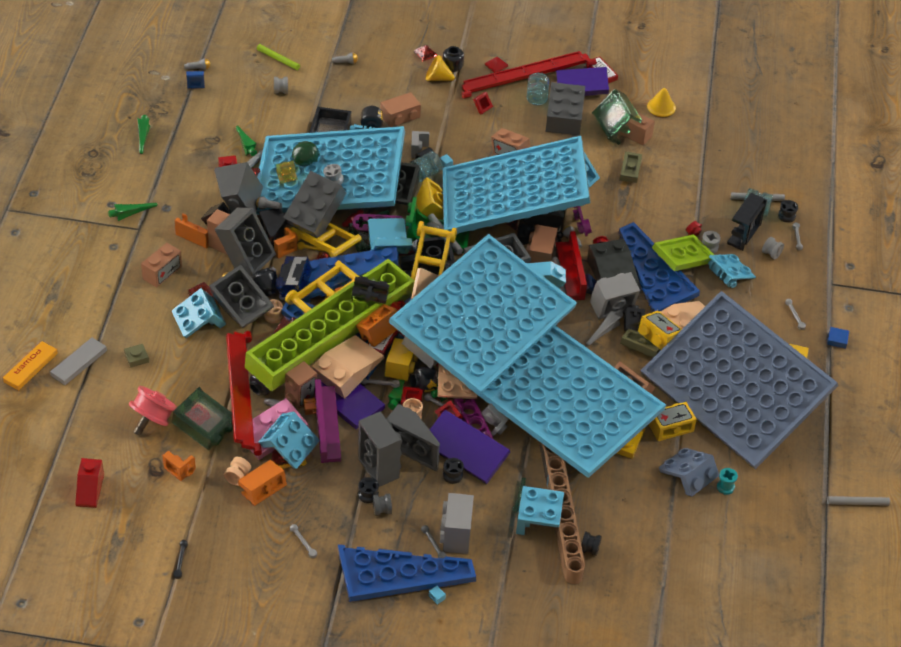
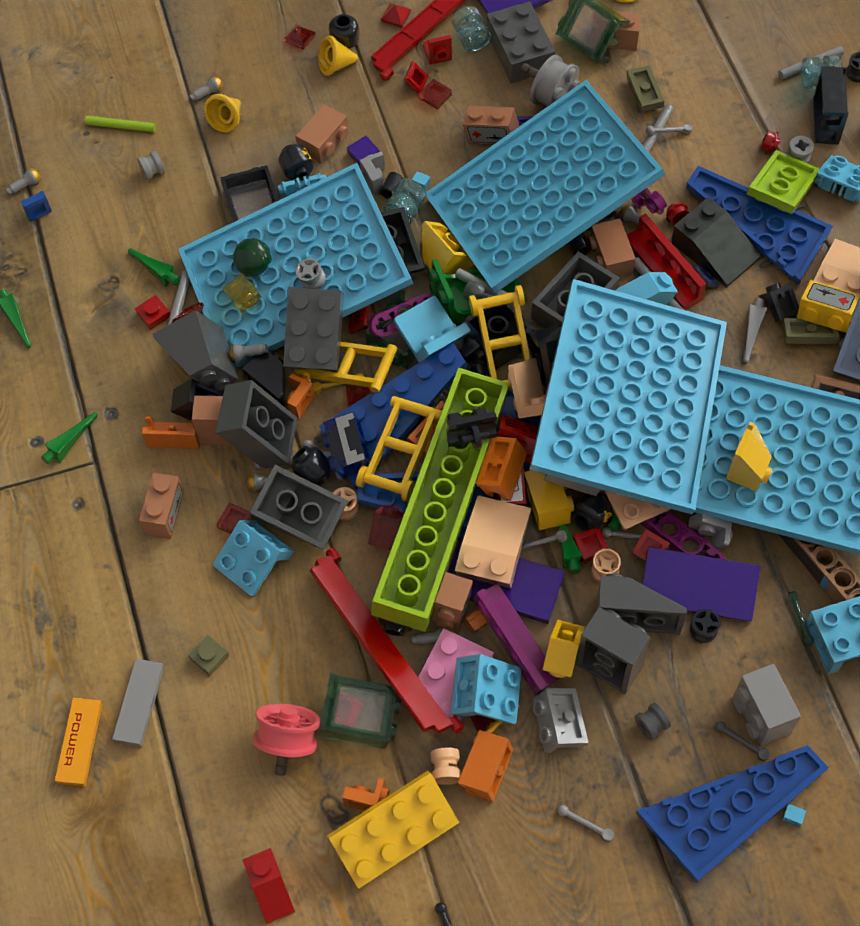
camera: 20 degrees left, 15 degrees up
black wheel [358,477,379,503] -> none
light grey brick [590,272,640,320] -> none
none -> yellow hat [204,94,241,133]
none -> yellow plate [327,771,459,889]
none -> dark purple tile [347,136,380,167]
none -> clear red tile [419,79,452,110]
none -> red bracket [423,35,452,65]
none -> light grey wheel [521,55,580,107]
none -> light grey bracket [533,688,588,753]
none -> yellow brick [543,620,585,678]
none -> light grey bar [642,104,674,152]
none -> light grey hinge [646,124,693,135]
none -> yellow slope [726,422,773,492]

